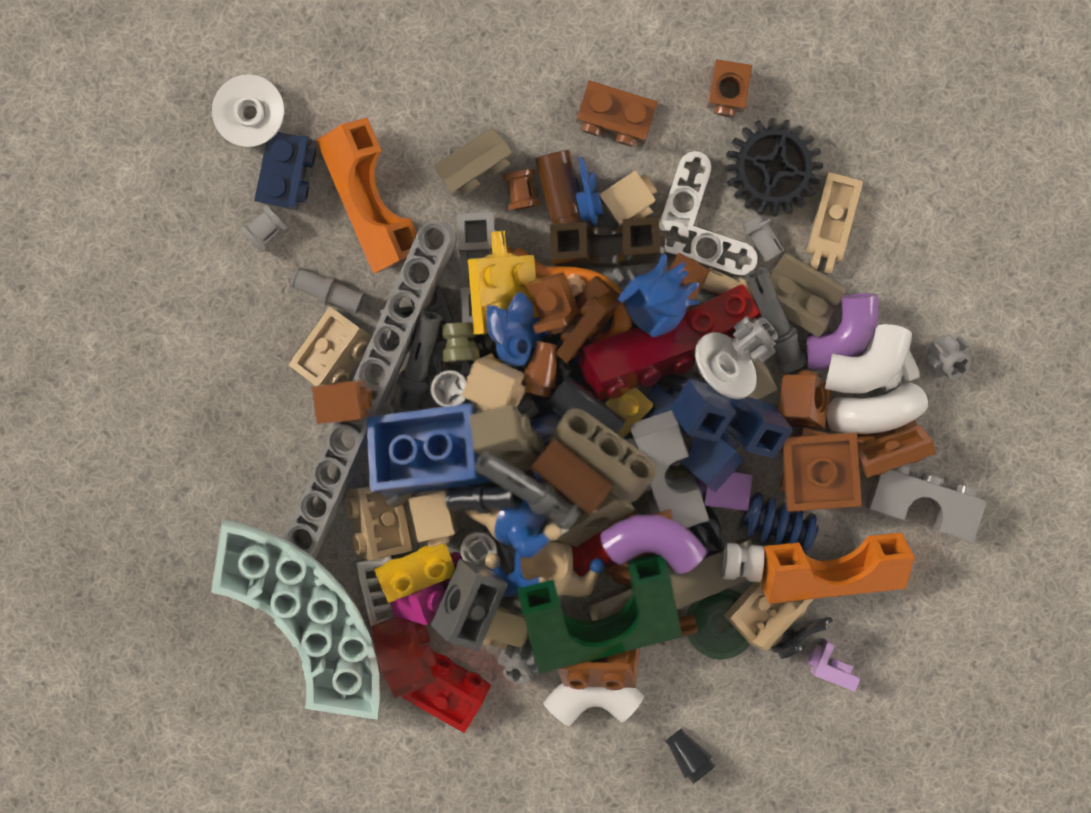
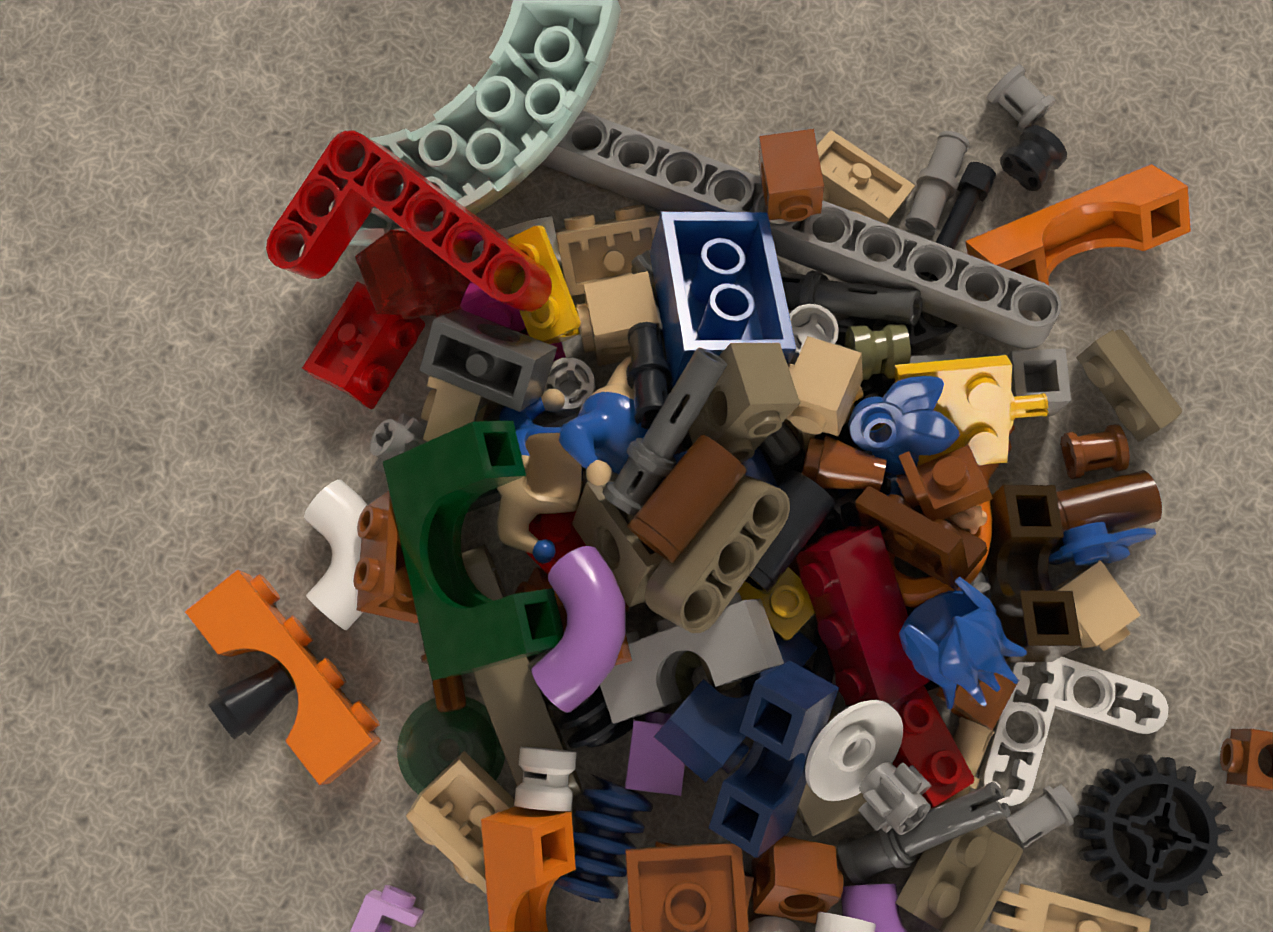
camera: 90 degrees right, 10 degrees down
white dish [212,74,285,147] -> none
dark blue bracket [254,132,317,210] -> none
dark orange bracket [576,80,658,147] -> none
black plate [771,617,833,659] -> none
none -> orange arch [185,570,381,785]
none -> red beam [266,130,552,311]
none -> black bar [920,162,996,281]
none -> black wheel [1000,125,1067,191]

